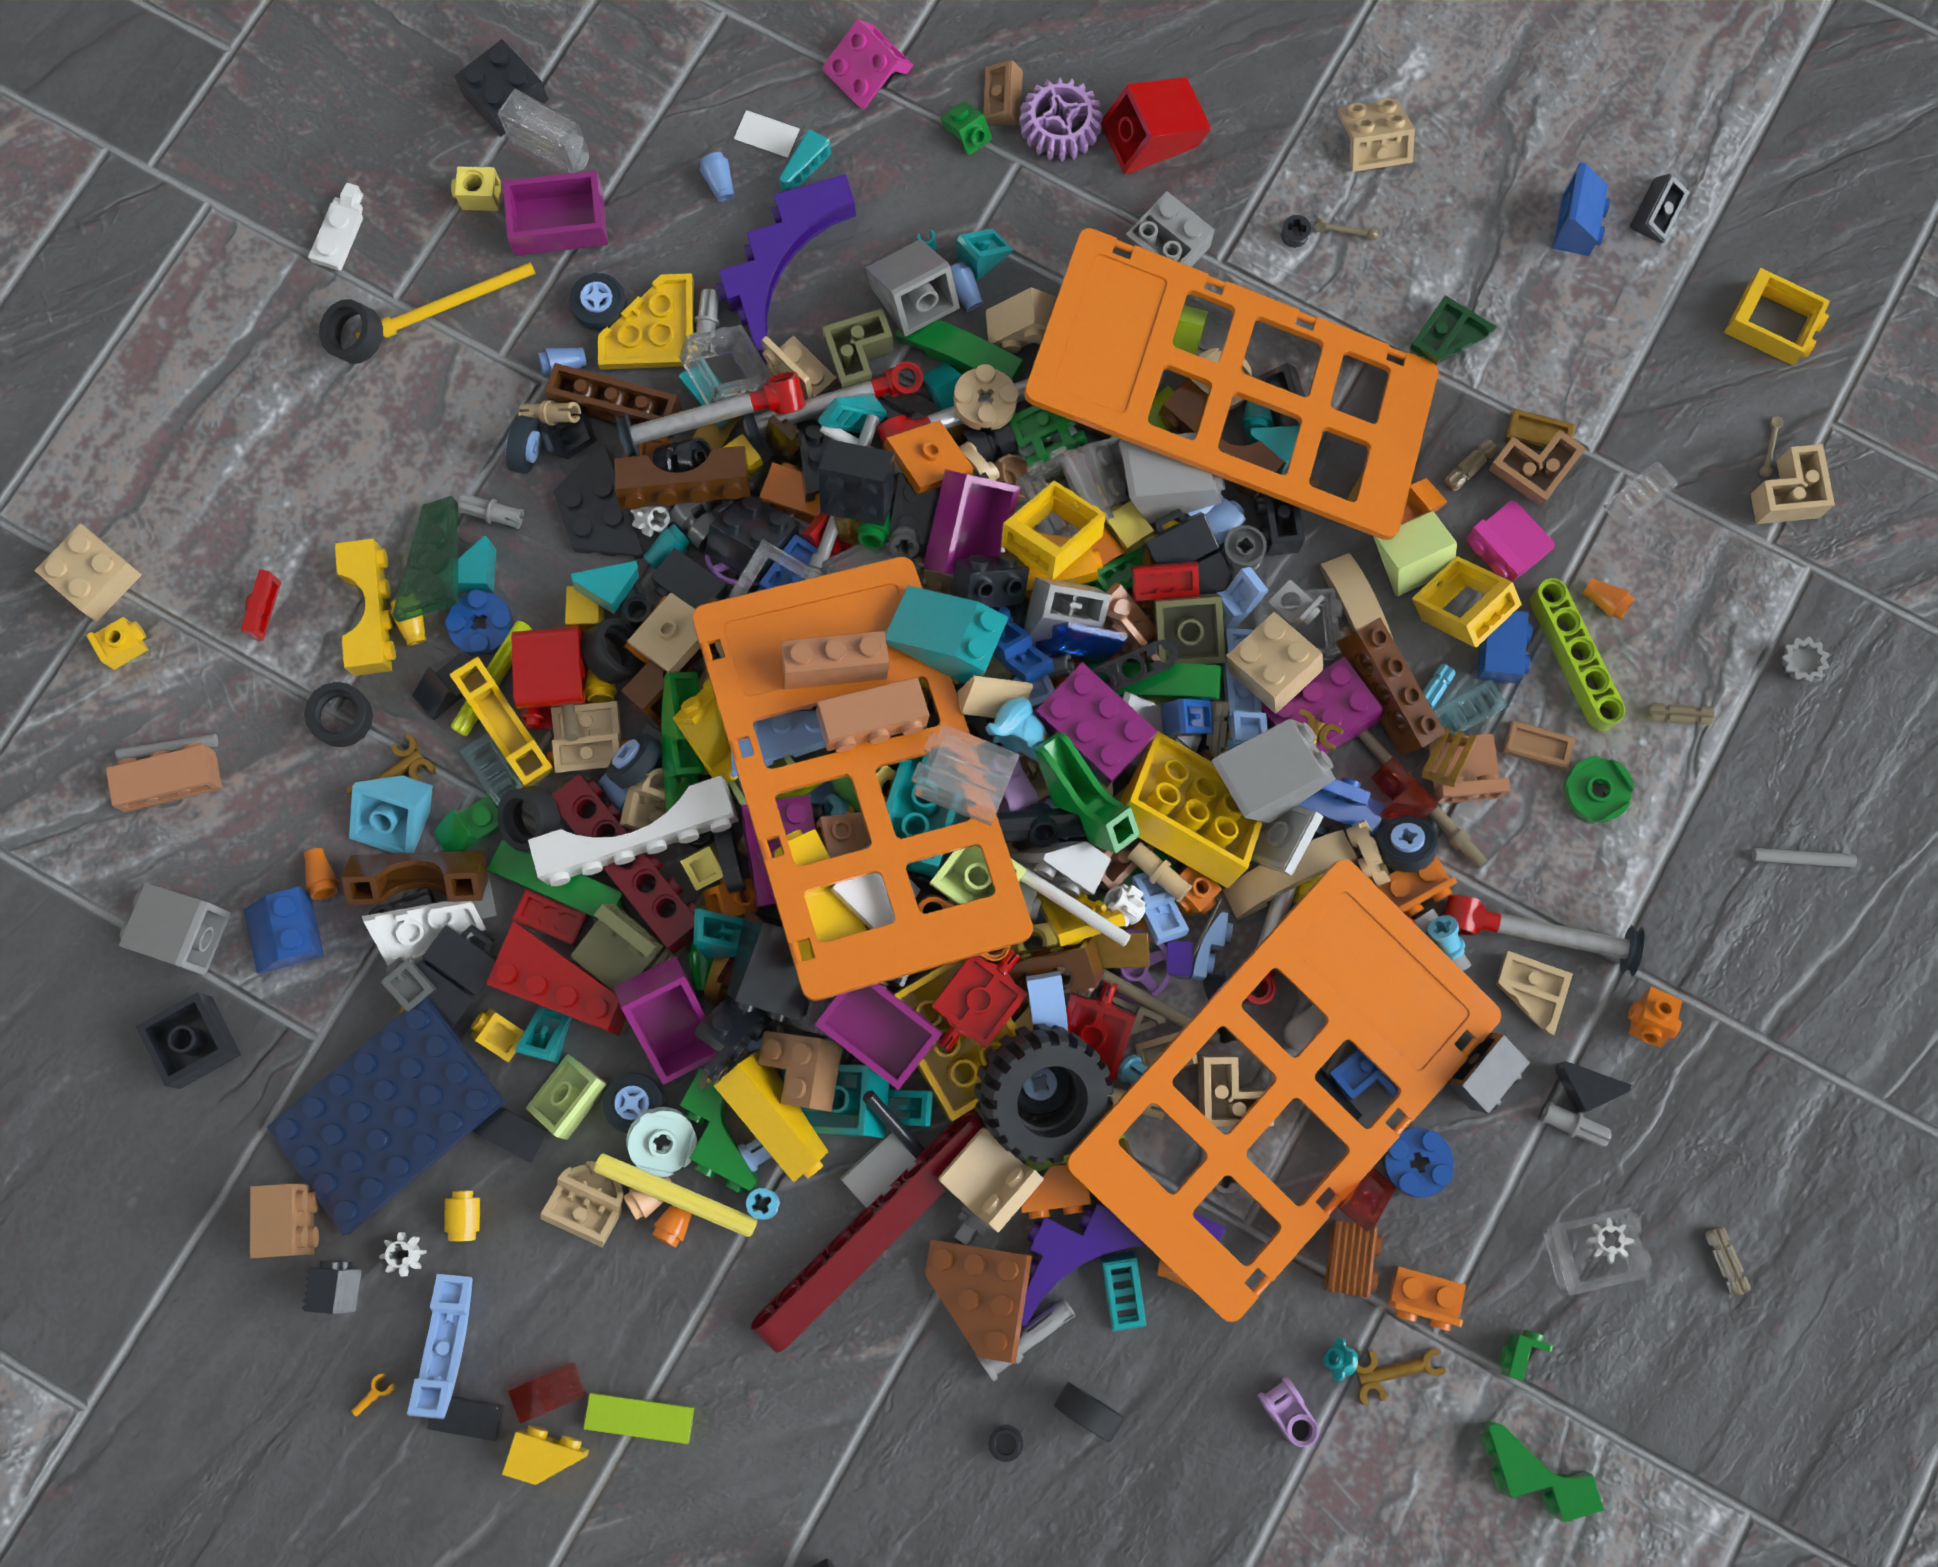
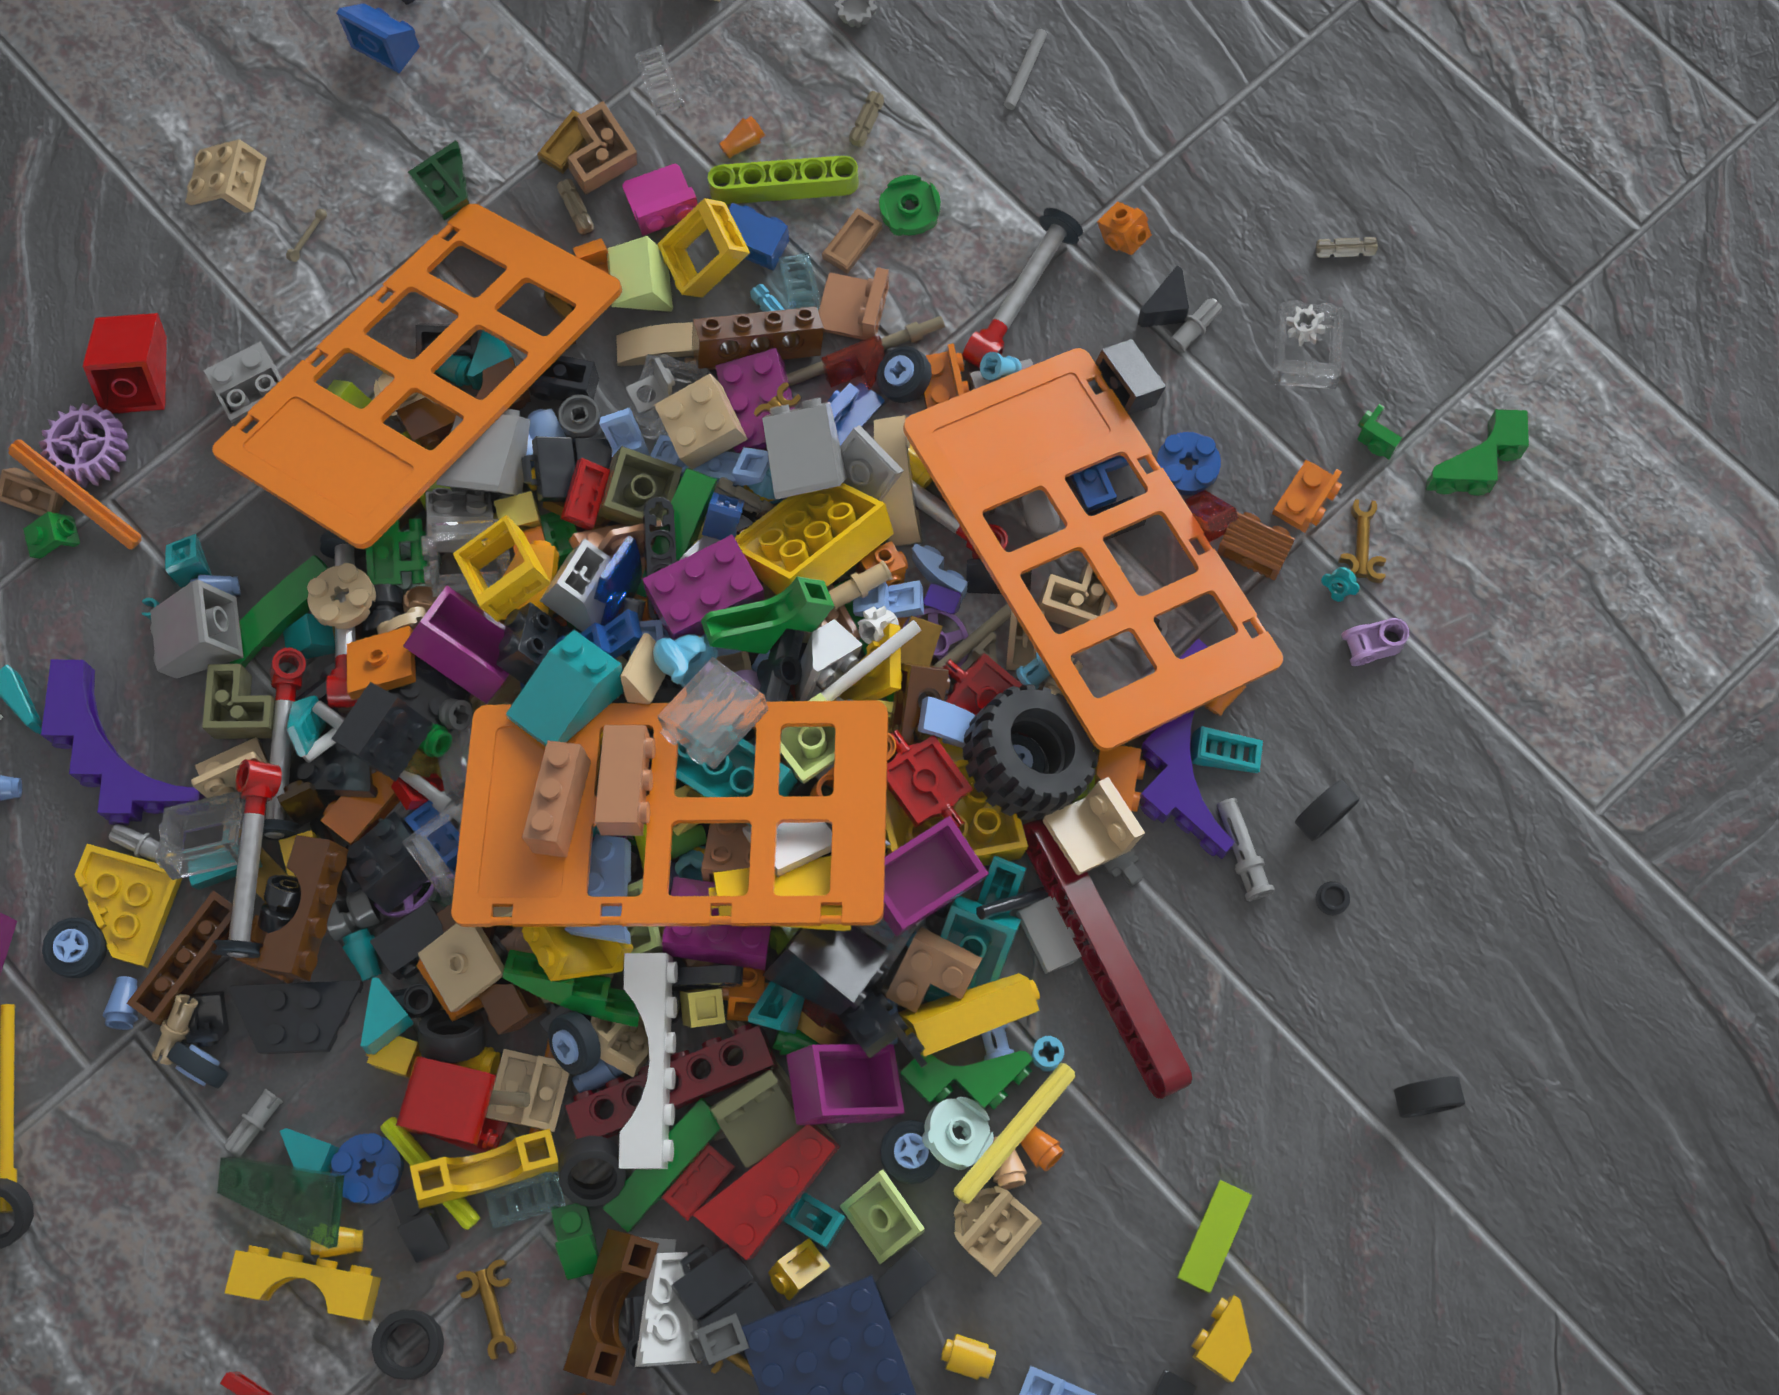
camera: 70 degrees left, 5 degrees down
medium azure slope [349,776,433,854] -> none
clear red slope [508,1362,587,1424] -> none
white gear [630,505,673,537] -> none
dark orange plate [925,1240,1032,1364] -> none
tan brick [986,287,1057,353] -> none
white sticker [1193,899,1222,957] -> none
black bush [1281,215,1311,248] -> none
tan plate [1346,819,1391,886] -> none
pearl gold tile [1422,727,1477,787] -> none
tan wing [1495,951,1573,1036] -> none
none -> orange axle [8,439,142,550]

